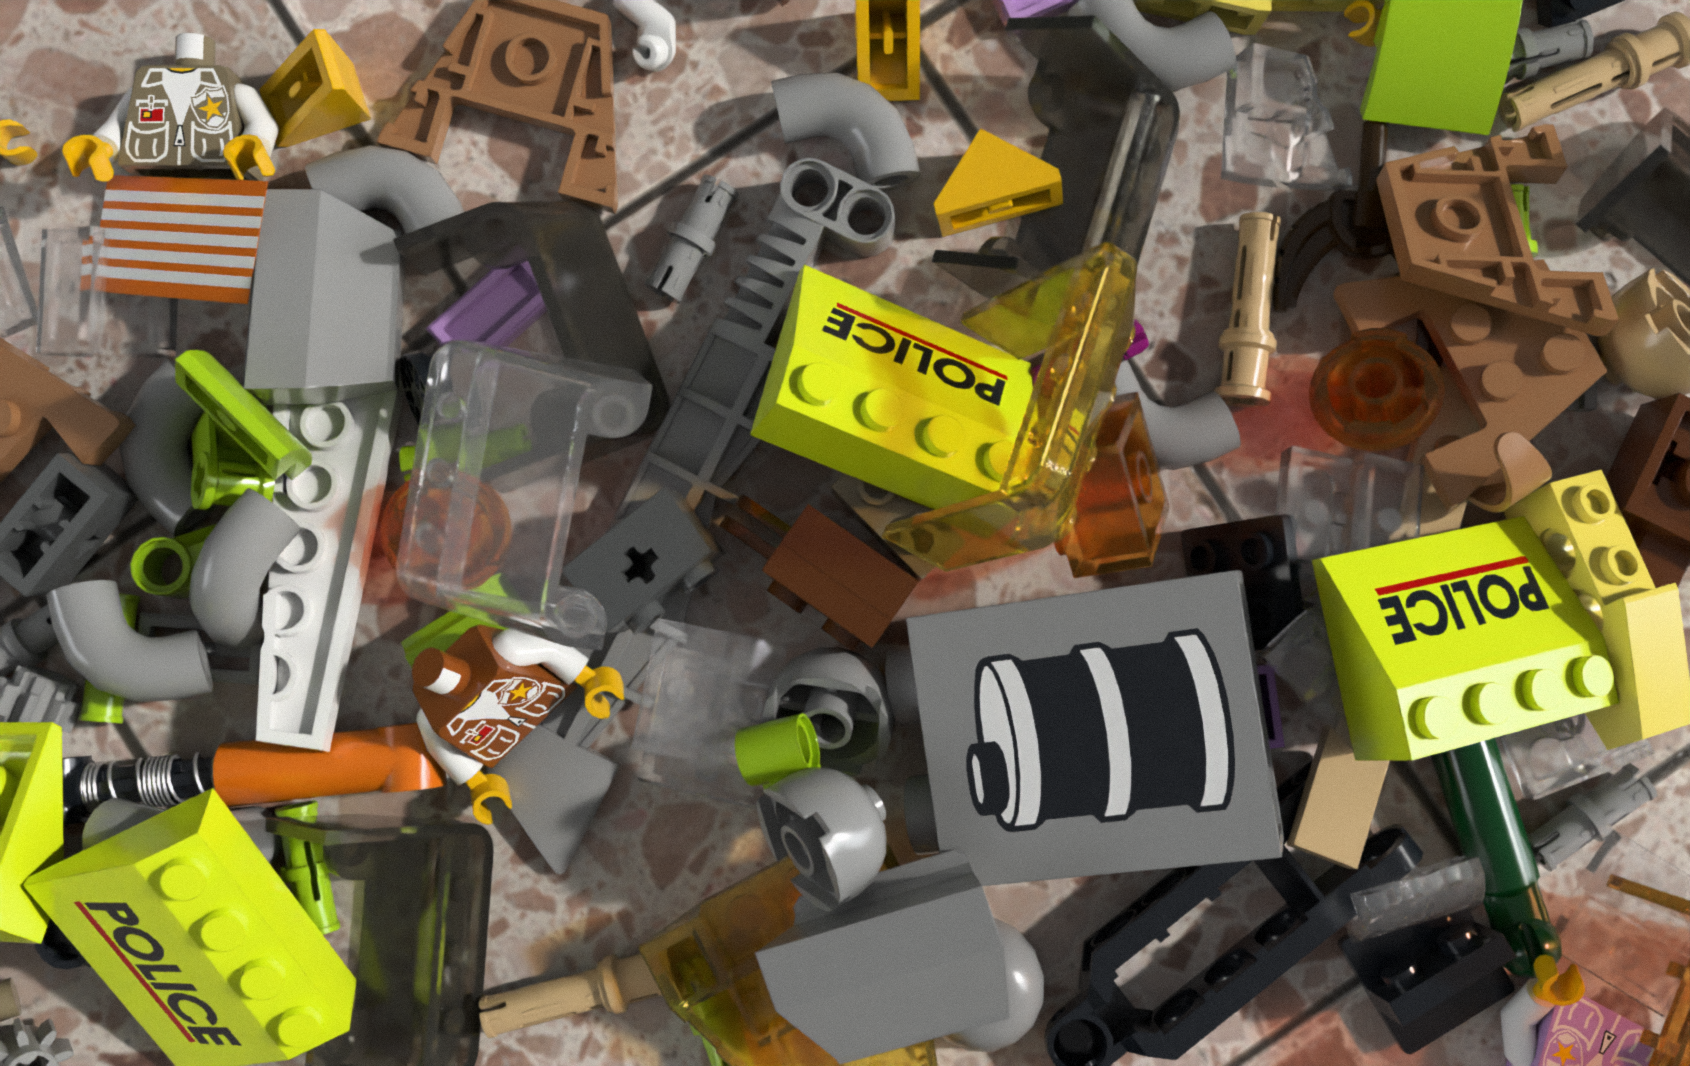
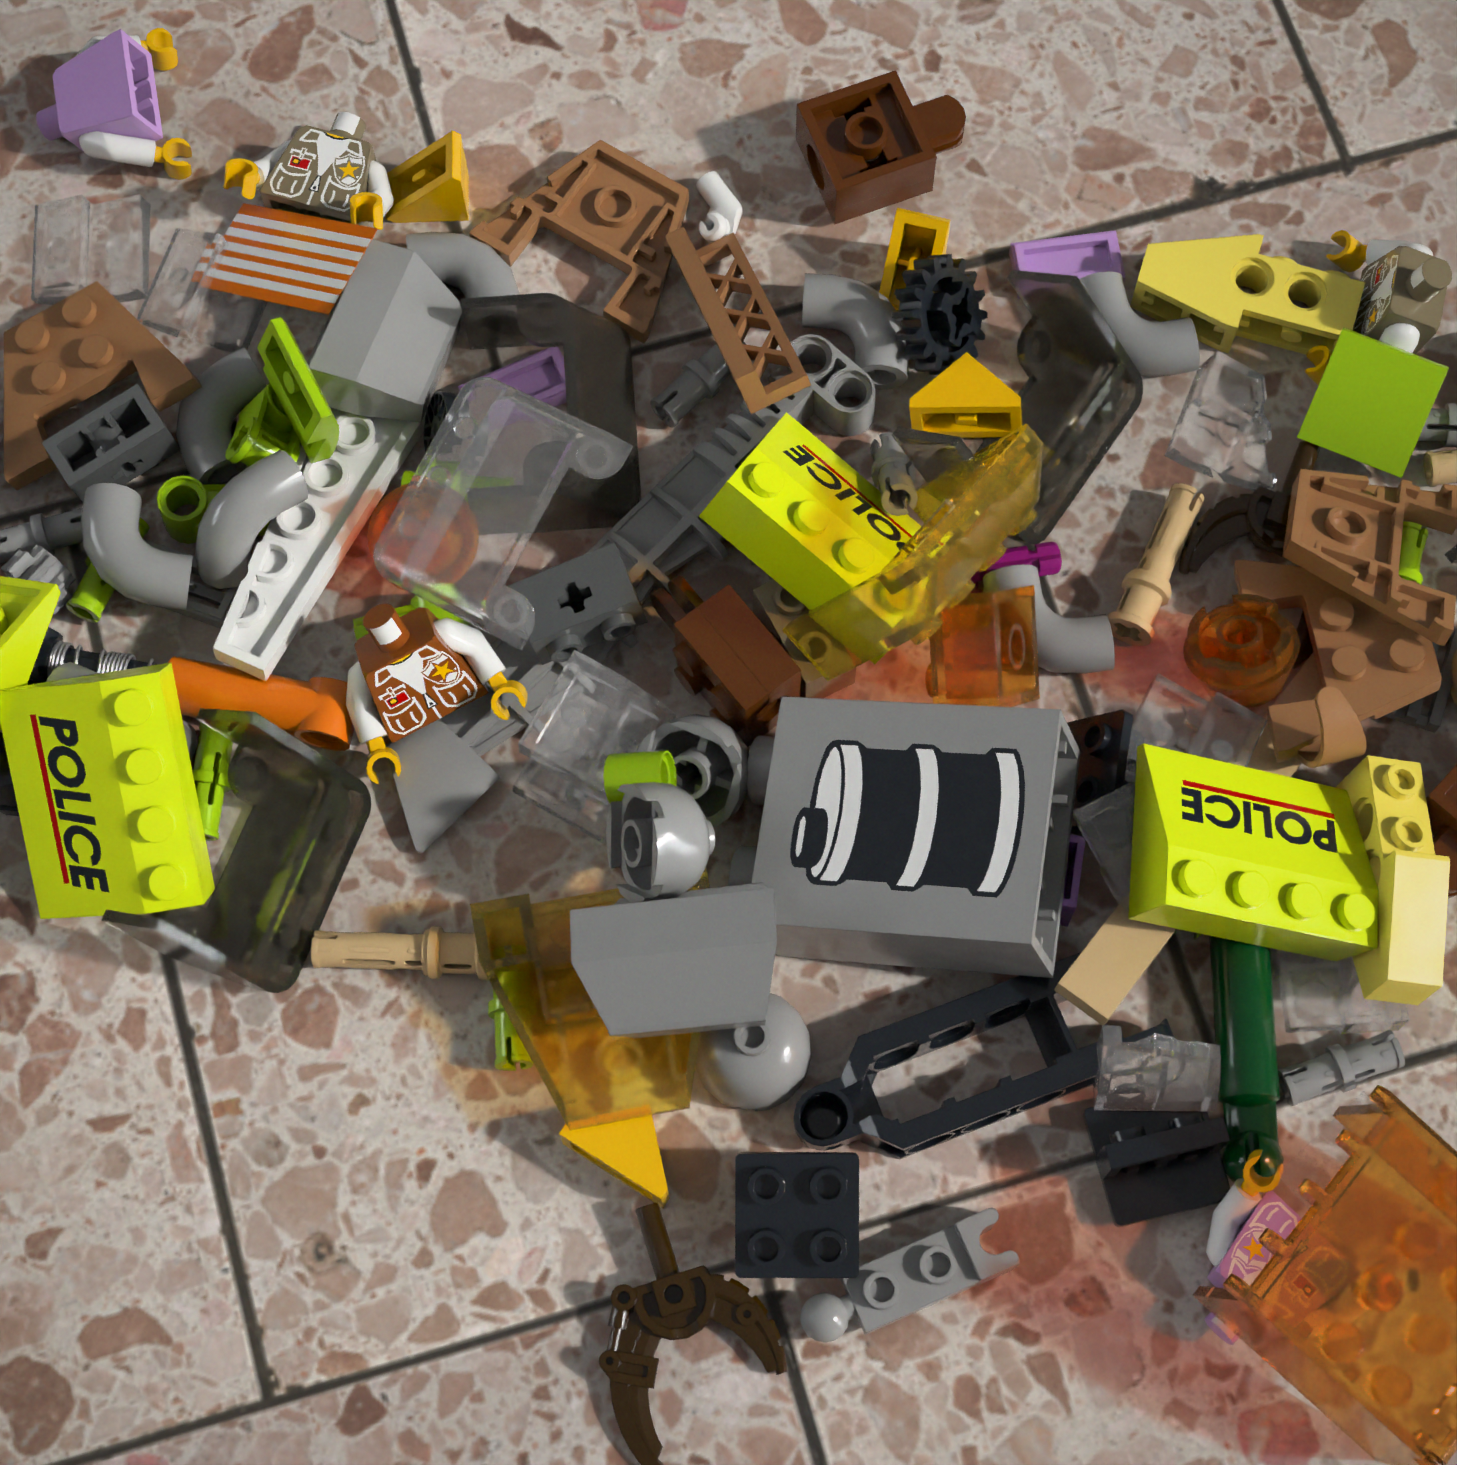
camera: 20 degrees right, 15 degrees down
none -> medium nougat fence [665,226,811,414]
none -> light grey pin [870,432,918,516]
none -> black gear [892,254,988,375]

